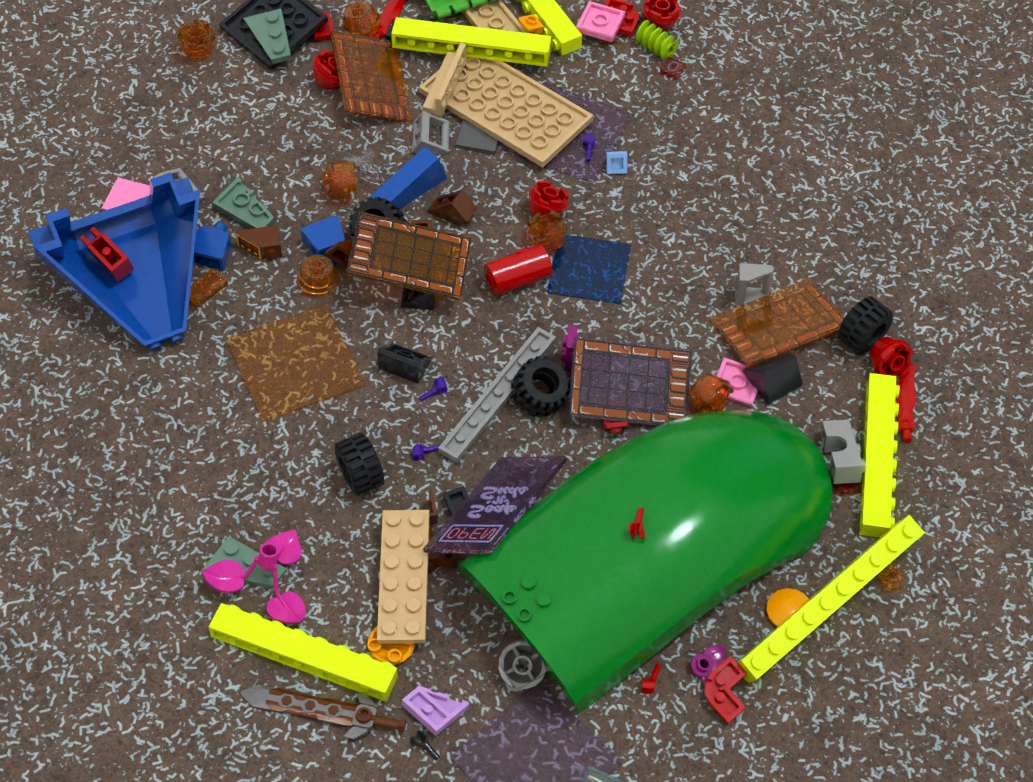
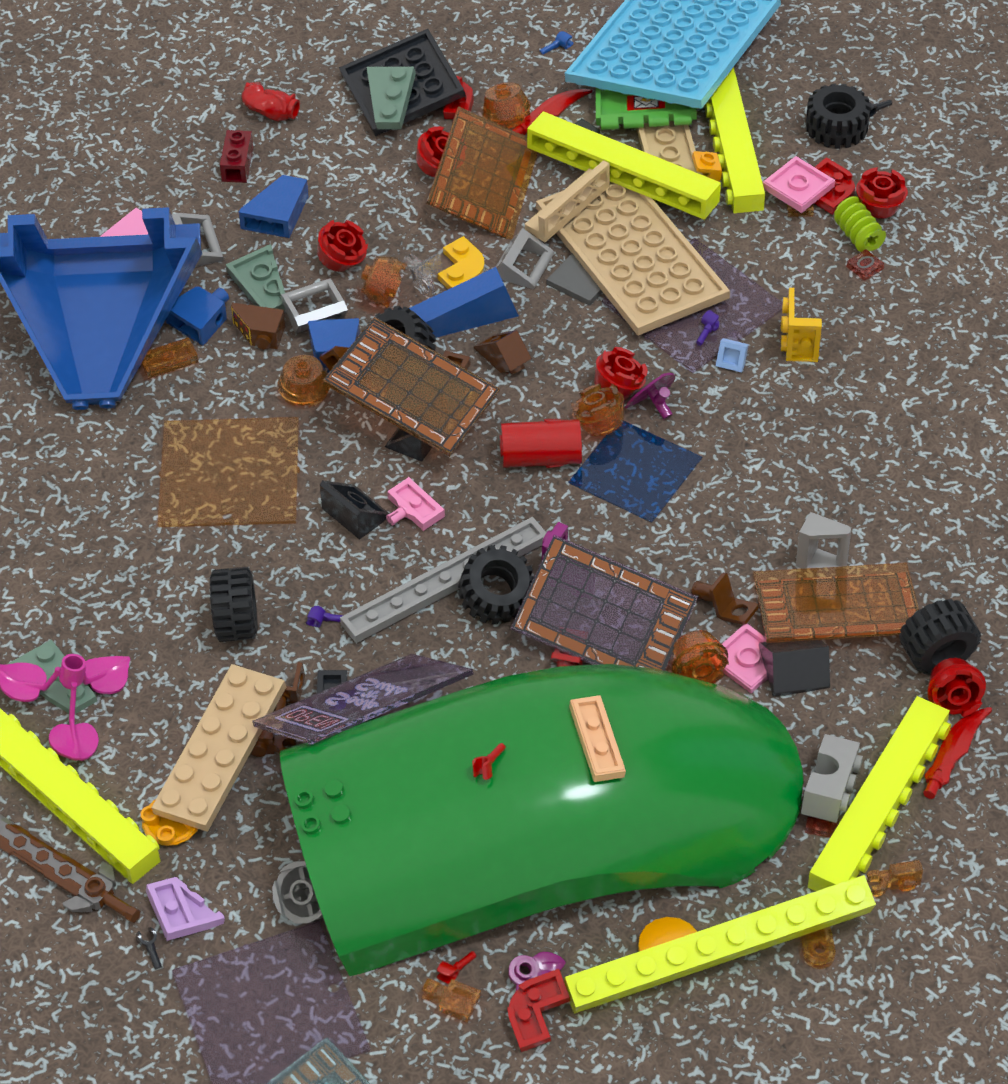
camera: 25 degrees right, 5 degrees down
red hinge [80,227,134,282] -> none
clear orange cone [176,19,216,59] -> none
dark purple hand [419,377,448,401] -> none
none -> dark red brick [220,130,254,183]
none -> blue slope [239,175,309,238]
none -> red animal [241,82,300,121]
none -> light grey tile [281,278,348,334]
none -> red cone [317,220,368,272]
none -> bright pink plate [386,477,445,531]
none -> clear orange plate [422,978,481,1023]
none -> yellow plate [437,236,485,289]
none -> light nougat tile [569,695,626,782]
none -> magenta shield [625,373,675,420]
none -> reddish brown bracket [691,572,759,625]
none -> yellow bracket [781,288,822,362]
none -> clear orange plate [866,860,923,897]

